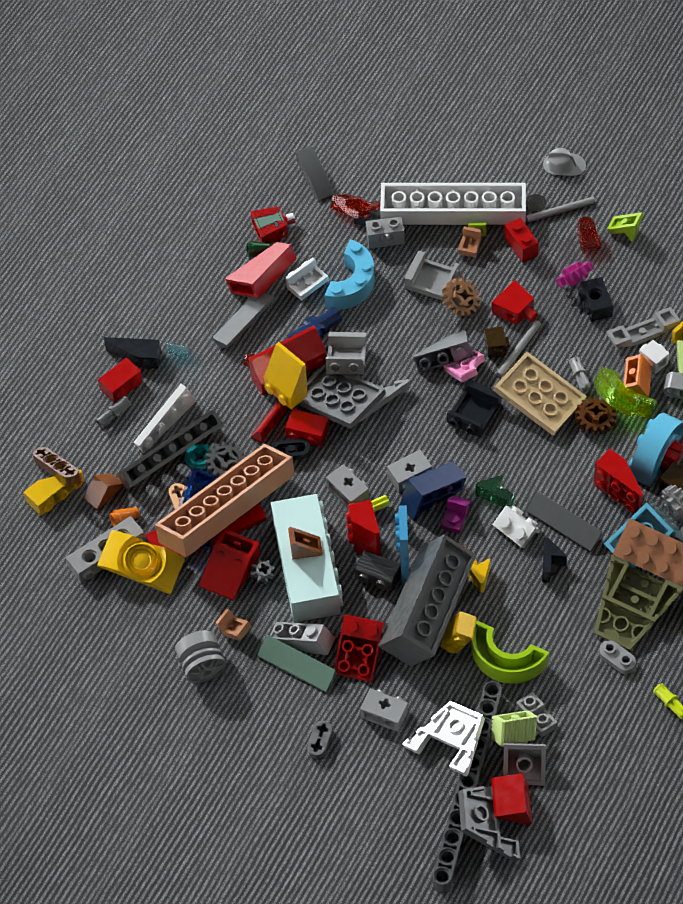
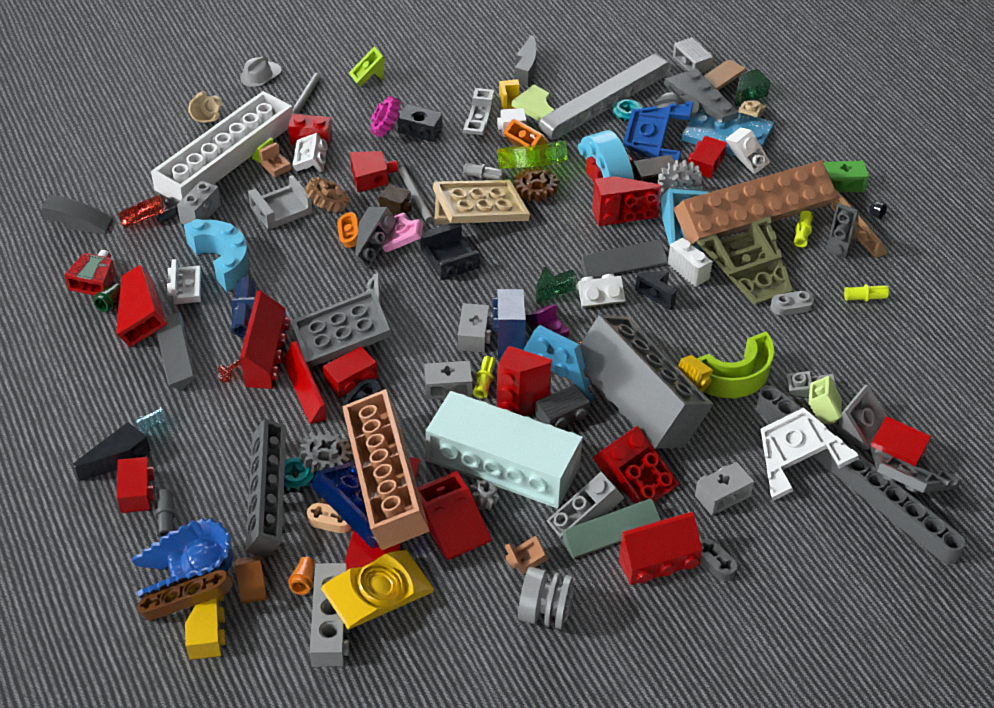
camera: 60 degrees left, 10 degrees down
white wing [134,384,196,453] -> none
yellow slope [264,342,308,410] -> none
dark orange slope [288,527,323,560] -> none
light grey panel [326,332,366,374] -> none
clear red piece [577,216,601,252] -> none
none -> blue piece [132,518,234,598]
none -> tan hair [188,91,223,123]
none -> white bracket [293,133,328,173]
none -> orange plate [337,212,360,248]
none -> red slope [619,512,702,585]
none -> white brick [668,238,713,287]

